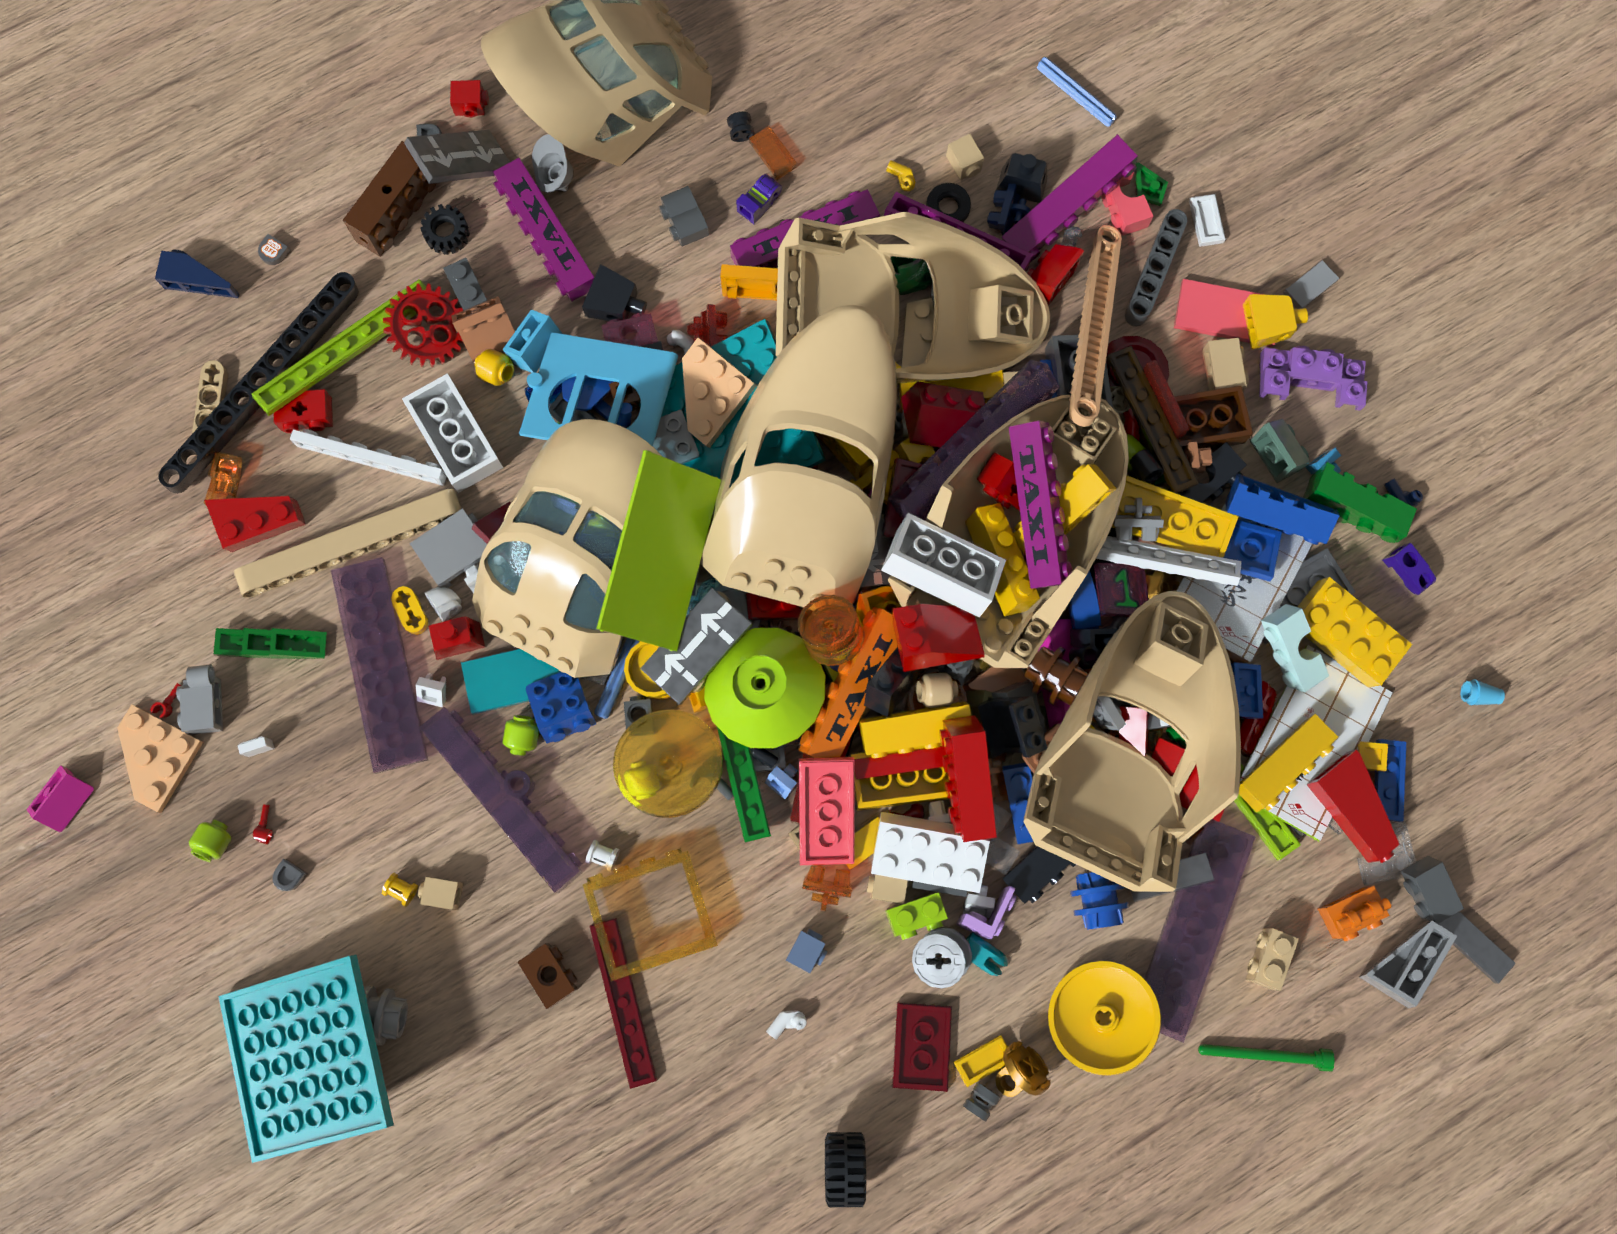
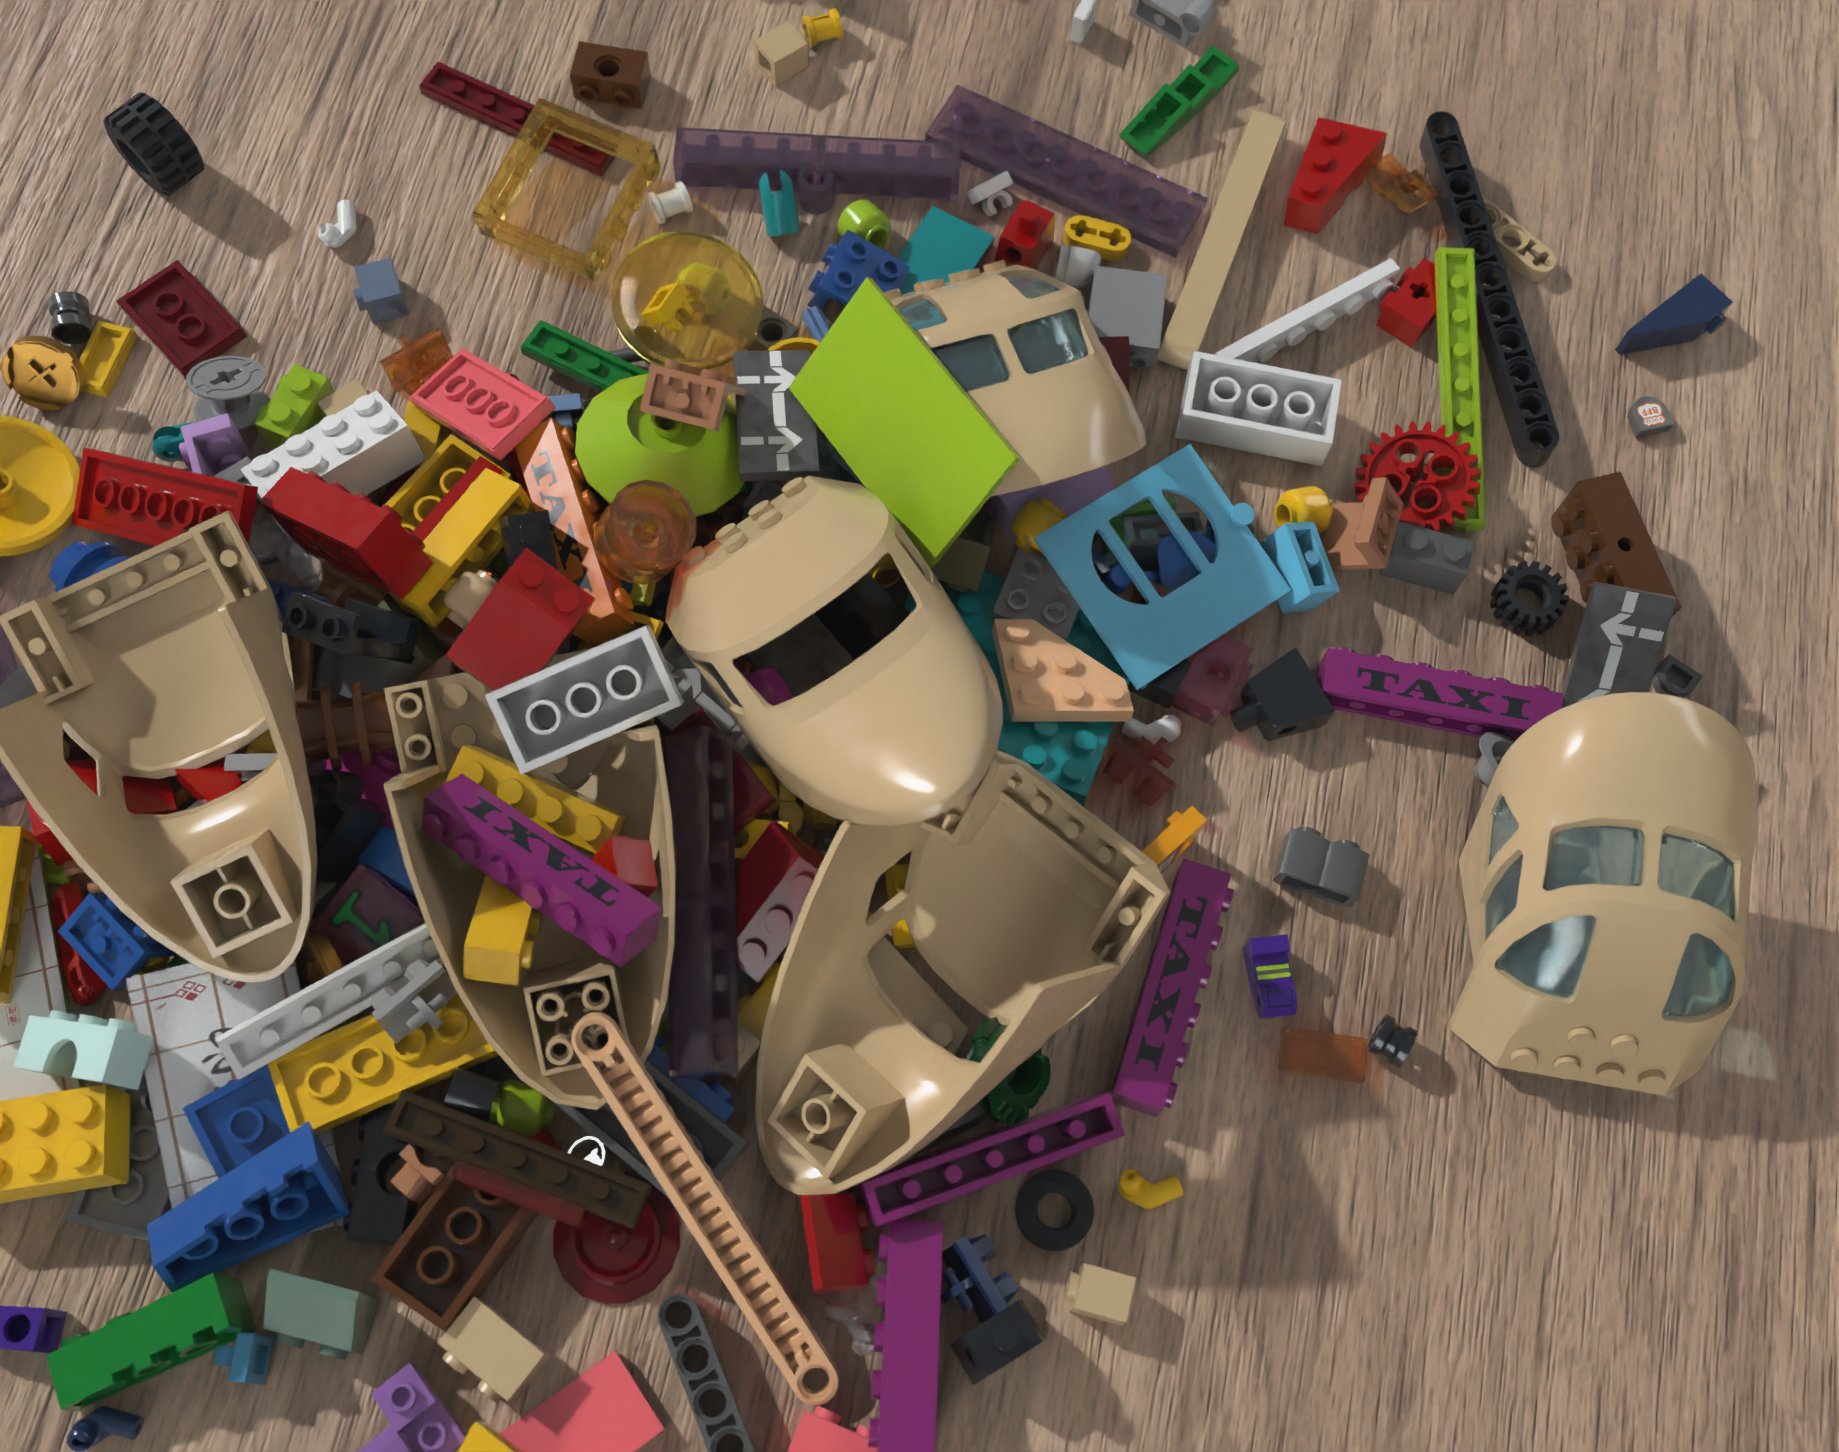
camera: 130 degrees right, 10 degrees down
none -> red plate [71,447,258,546]
none -> yellow tile [640,281,694,332]
none -> nougat bracket [640,359,748,431]
none -> teal piece [759,170,800,237]

